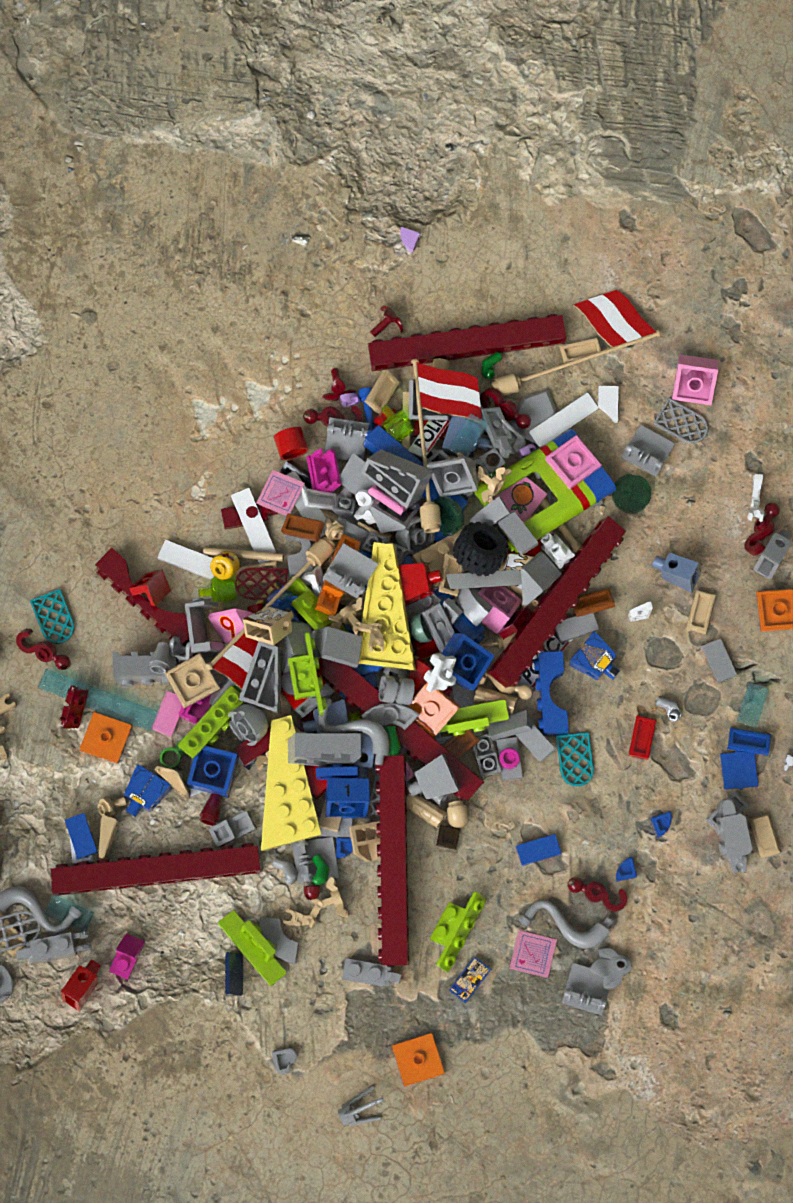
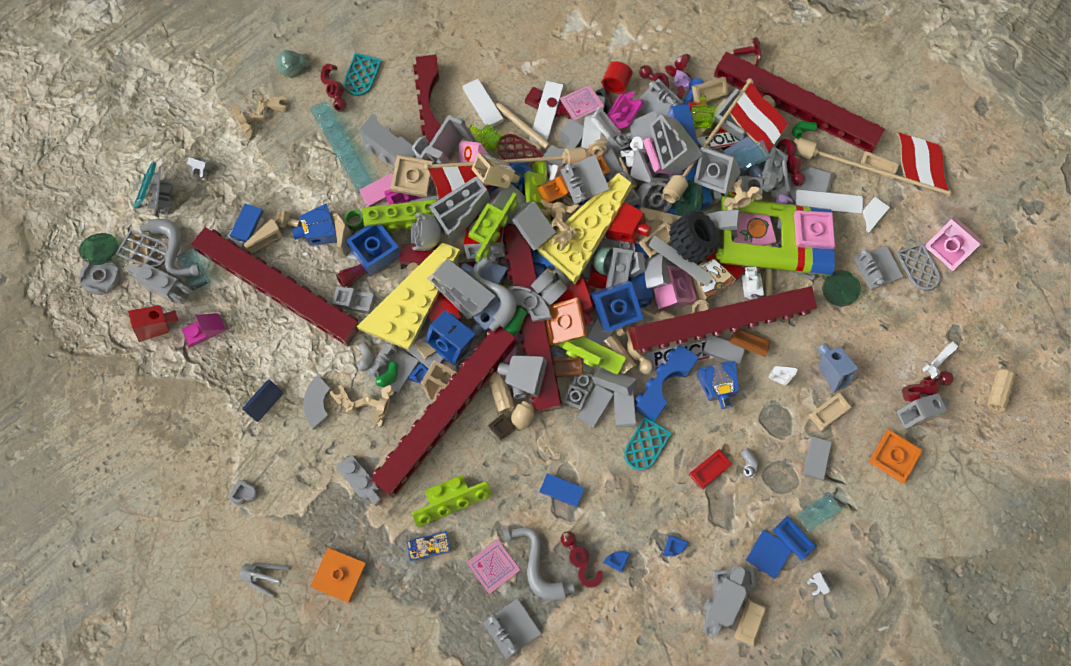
camera: 35 degrees right, 5 degrees down
dark red hinge [60,685,89,729] -> none
orange plate [79,712,133,764] -> none
red panel [129,569,171,606] -> none
light grey cone [149,642,170,674] -> none
yellow head [210,551,240,580] -> none
lime bracket [218,911,286,986] -> none
dark orange tile [281,513,325,542] -> none
dark red hinge [303,885,320,900] -> none
blue plate [316,764,358,780] -> none
lavender tile [400,227,420,252] -> none
white hips [424,653,456,692] -> none
light grey tile [498,511,538,556] -> none
dark red tile [498,606,532,640] -> none
dark pink tile [499,748,520,769] -> none
light grey slope [521,552,562,606] -> none
light grey plate [590,948,631,989] -> none

